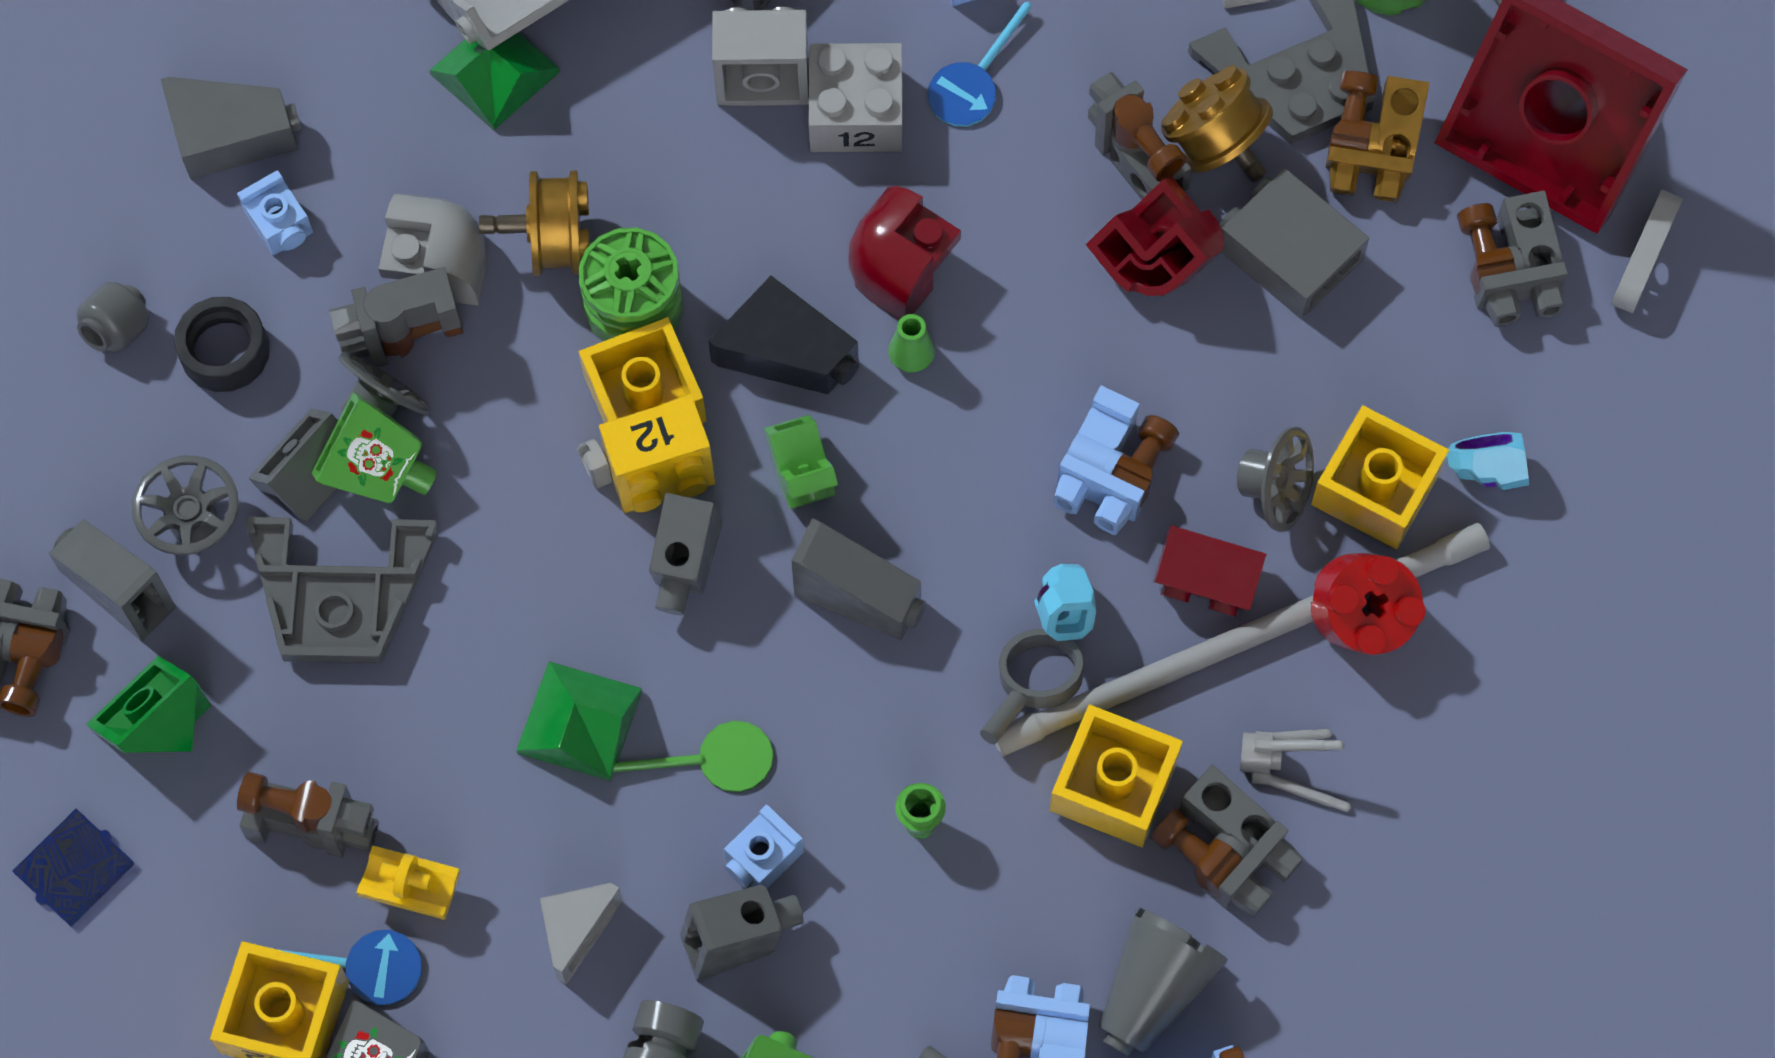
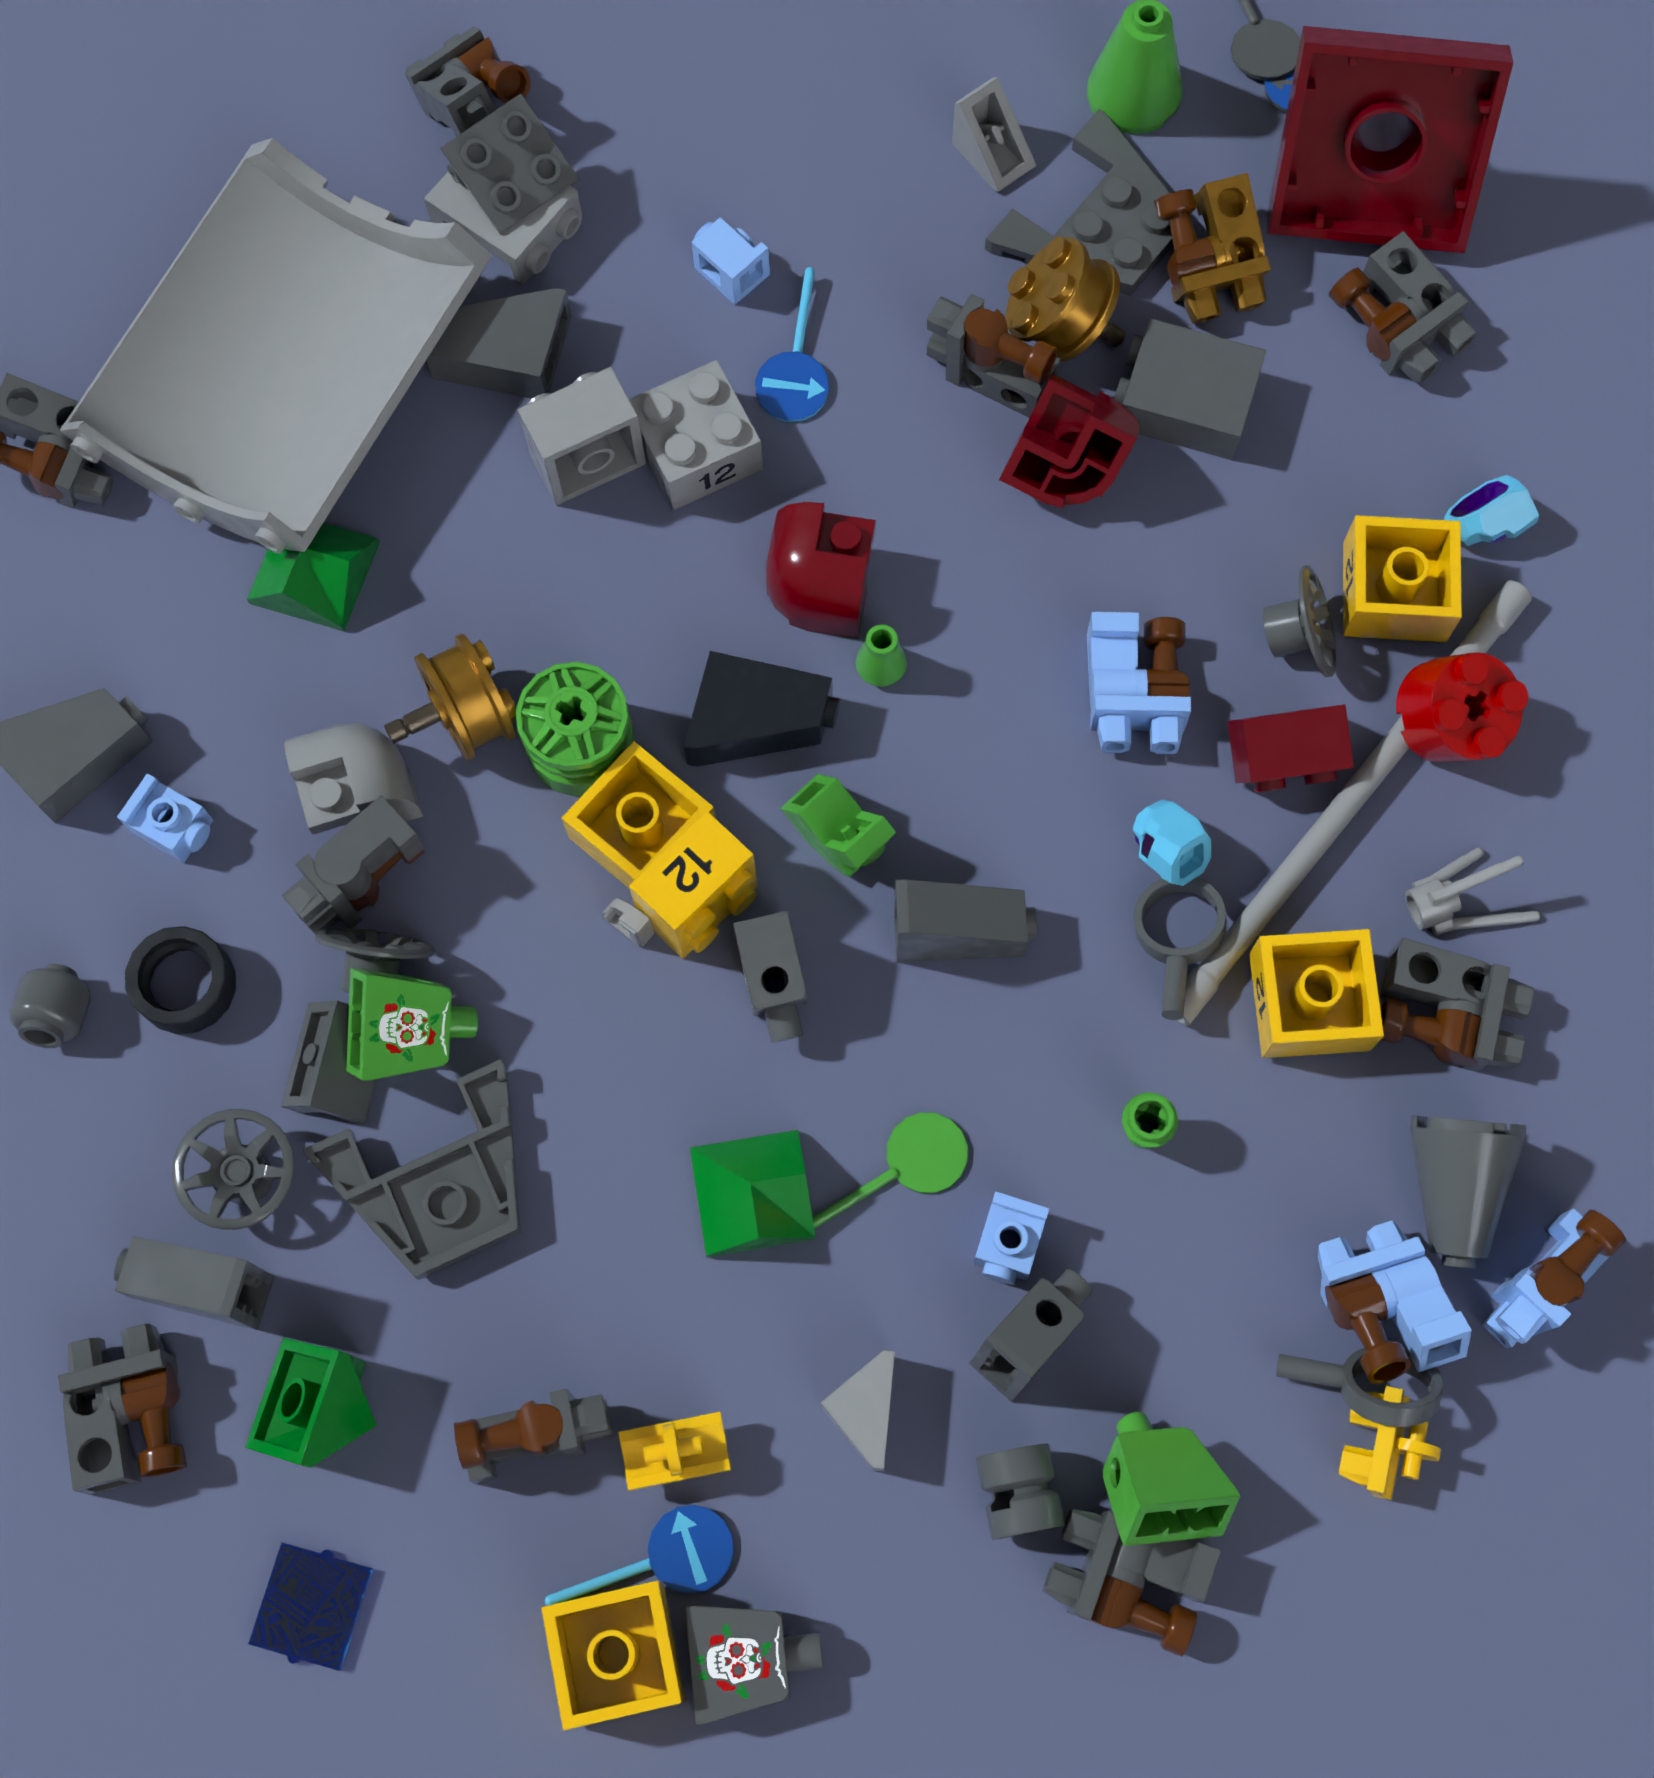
camera: 25 degrees left, 5 degrees up
light grey beam [1610,189,1683,314] -> none

